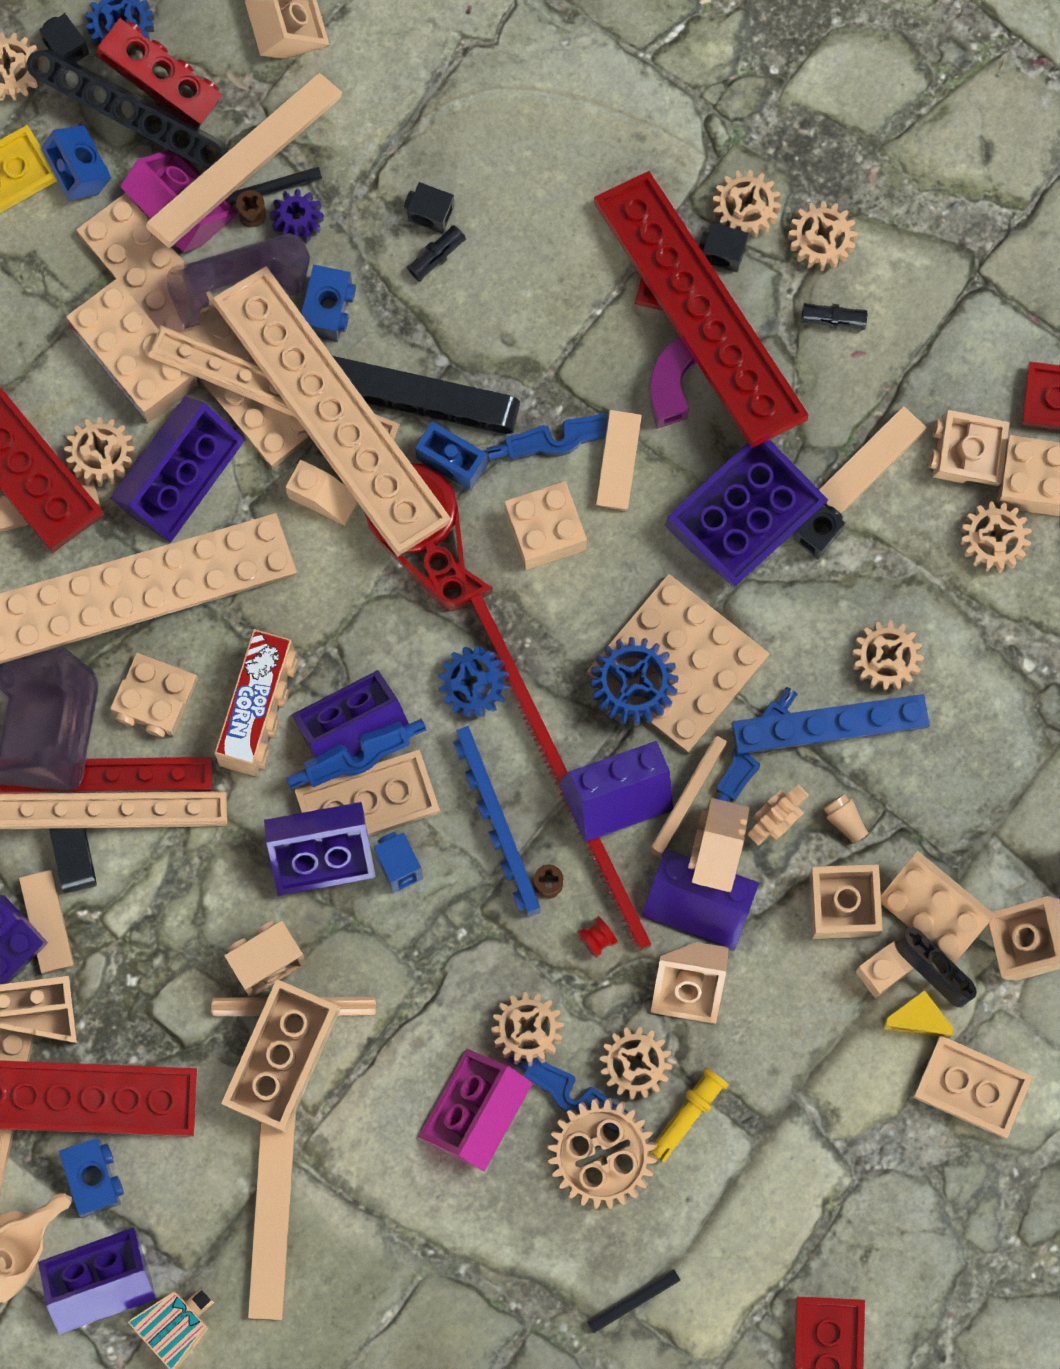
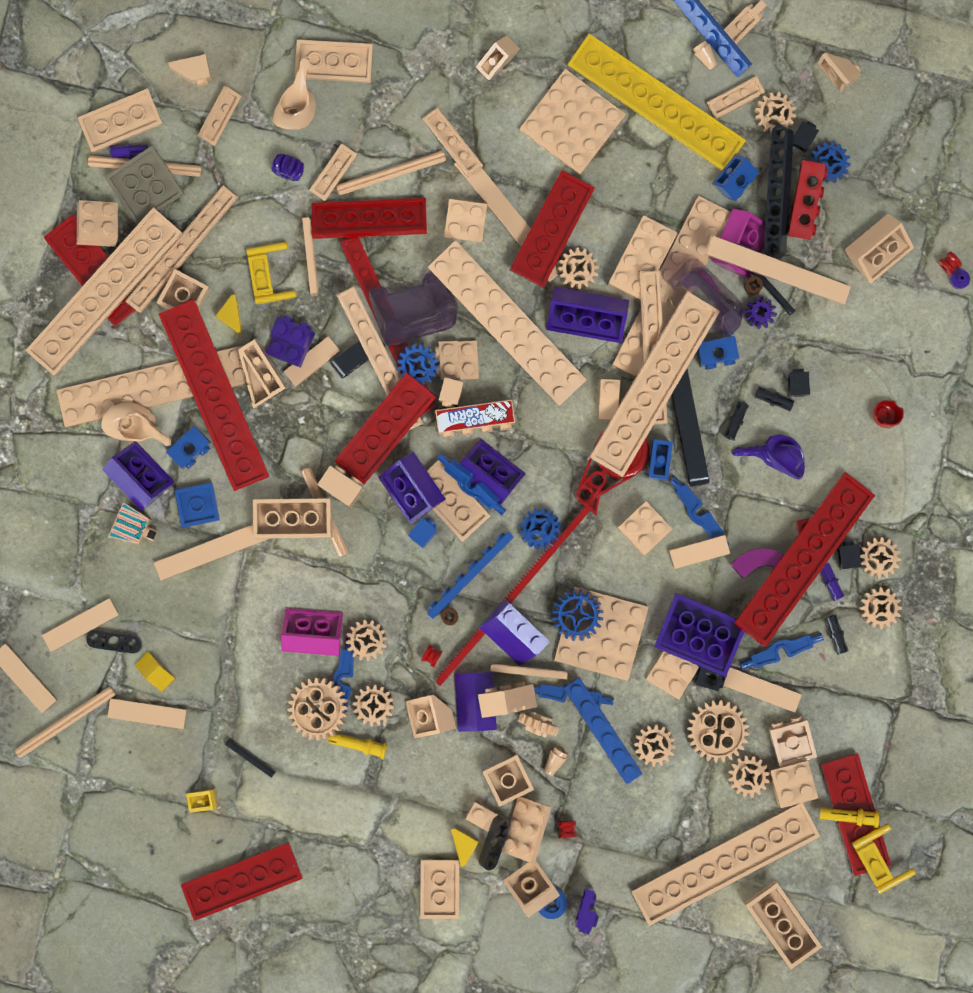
camera: 65 degrees right, 10 degrees up
none -> blue plate [174,483,220,528]
none -> red plate [334,372,437,485]
none -> blue gear [397,343,440,385]
none -> light nougat brick [439,378,464,409]
none -> red wheel [557,821,577,838]
none -> light nougat plate [646,651,699,700]
none -> light nougat gear [687,700,750,763]
none -> black pin [723,401,749,441]
none -> dark purple hat [733,434,805,480]
none -> blue piece [740,633,824,670]
none -> dark purple axle [821,563,844,601]
none -> red hair [873,400,904,429]

